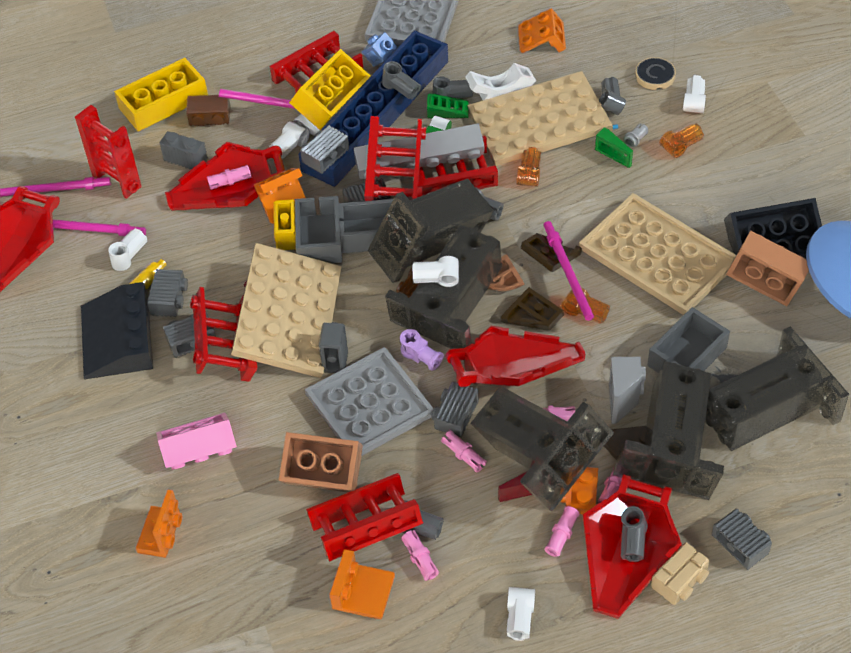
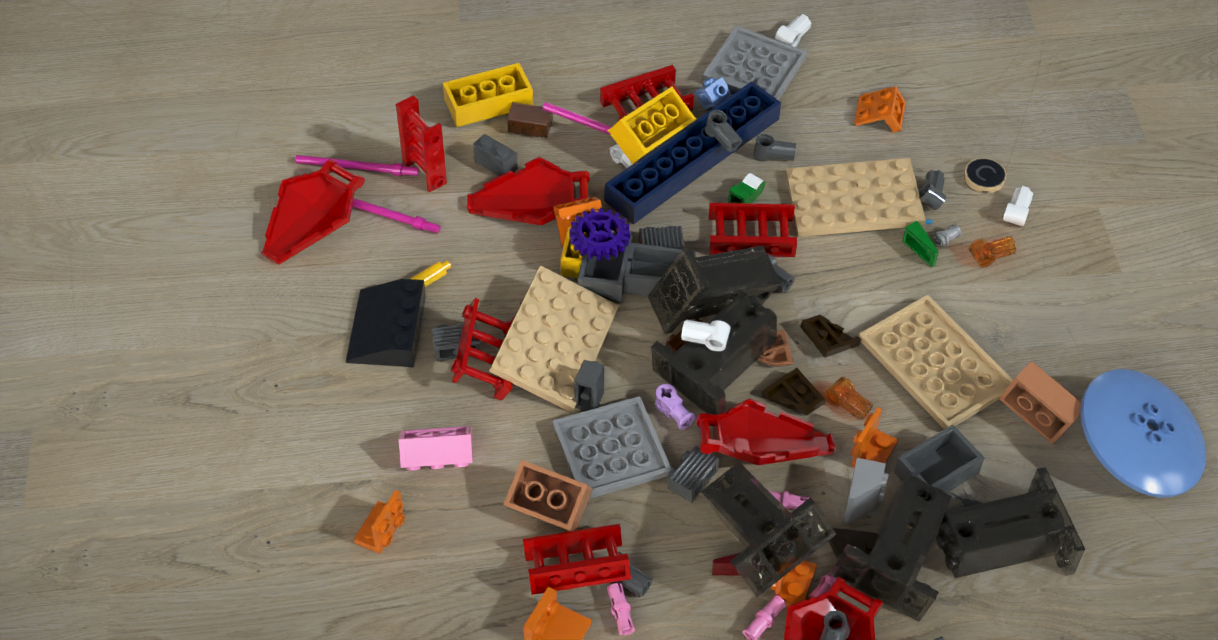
camera: 10 degrees right, 0 degrees up
white piece [108,228,147,271] -> none
dark grey brick [148,269,188,317] -> none
bright pink pin [207,165,252,190] -> none
white piece [269,121,310,159] -> none
brick [300,125,349,174] -> none
light grey brick [354,123,485,179] -> none
red fence [364,116,426,207] -> none
green slope [427,94,469,118] -> none
bright pink pin [441,430,487,473] -> none
white arch [466,63,536,100] -> none
clear orange piece [516,147,541,187] -> none
dark pink bar [543,221,594,321] -> none
black slope [724,198,822,259] -> none
none -> dark purple gear [570,208,630,261]
none -> orange bracket [851,407,898,468]

